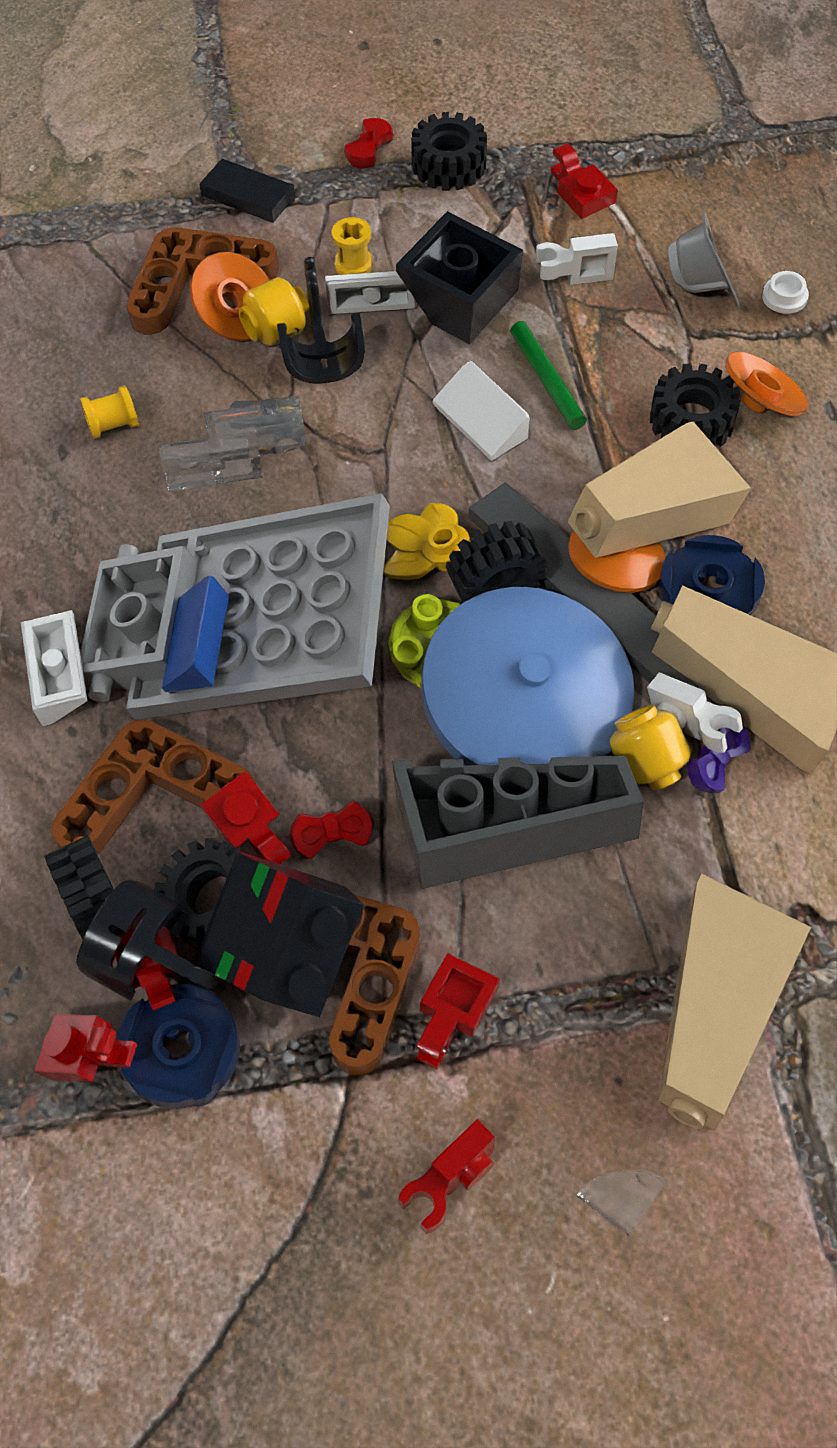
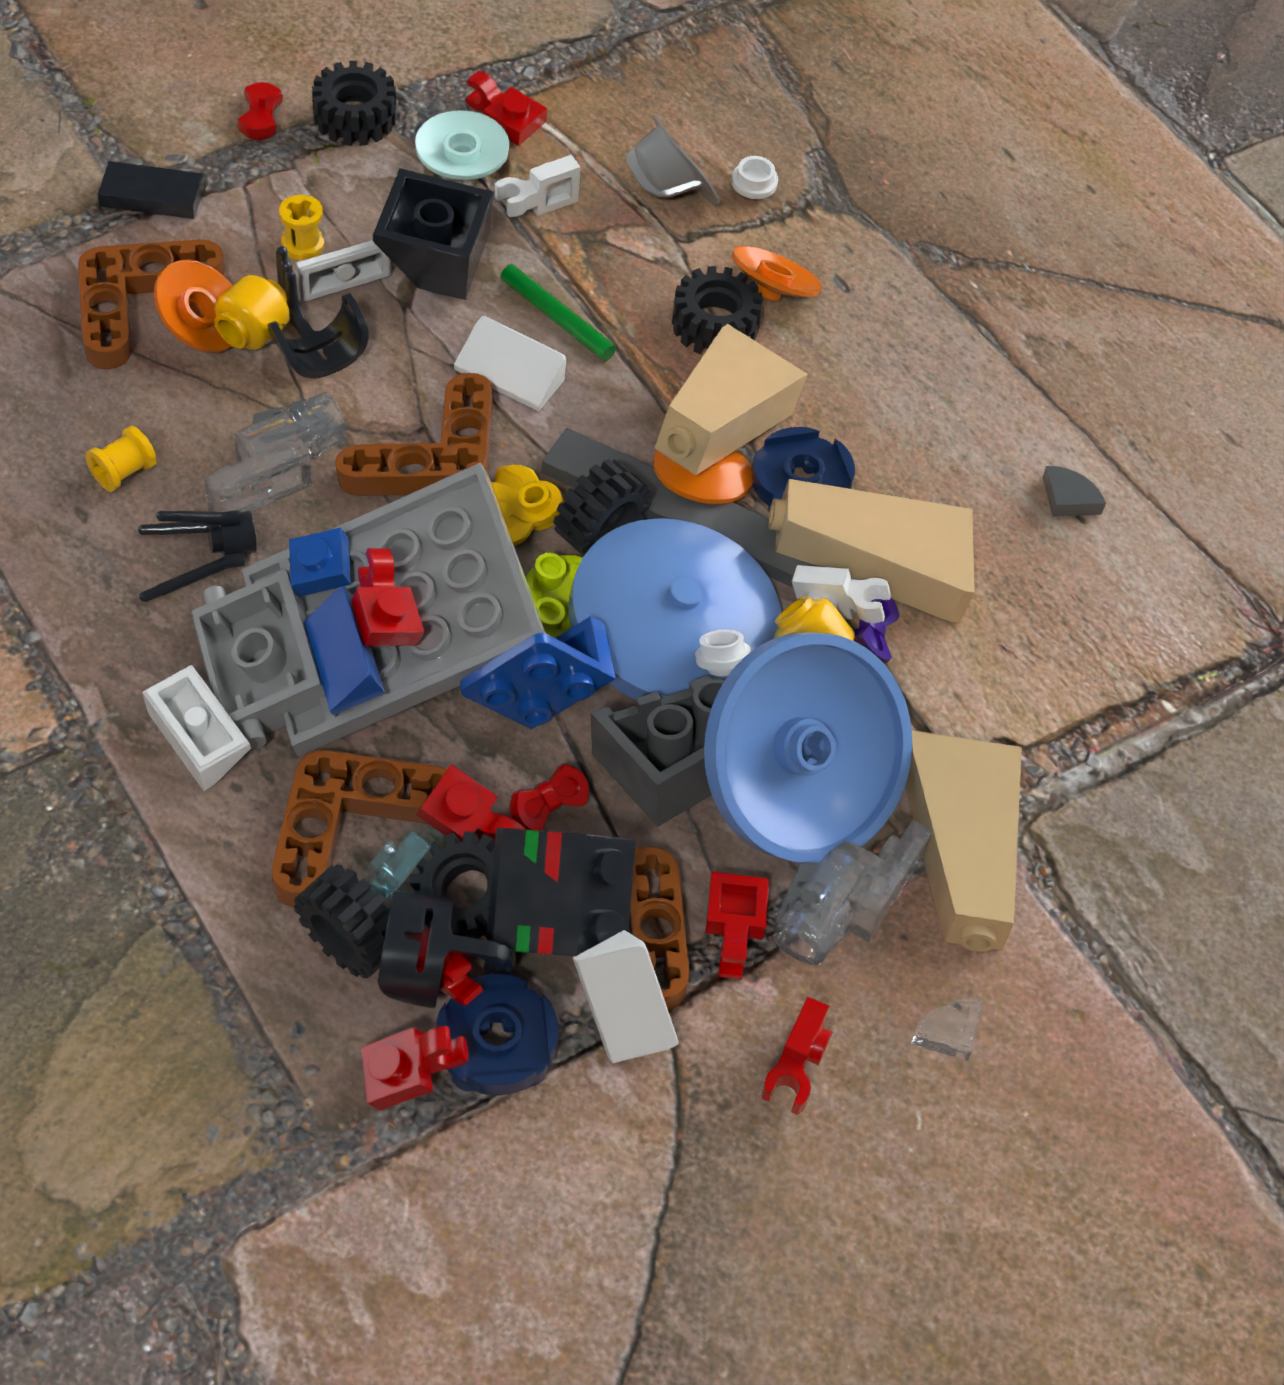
camera: 30 degrees left, 5 degrees down
none -> black plant [138,510,257,602]
none -> blue plate [289,527,351,597]
none -> dark orange beam [335,373,493,496]
none -> red plate [351,548,424,646]
none -> clear light blue plate [366,831,431,900]
none -> light aqua dish [415,110,509,180]
none -> blue bracket [460,616,616,729]
none -> white slope [573,930,679,1063]
none -> white plate [695,629,751,676]
none -> medium blue dish [704,632,912,863]
none -> clear plate [773,820,933,965]

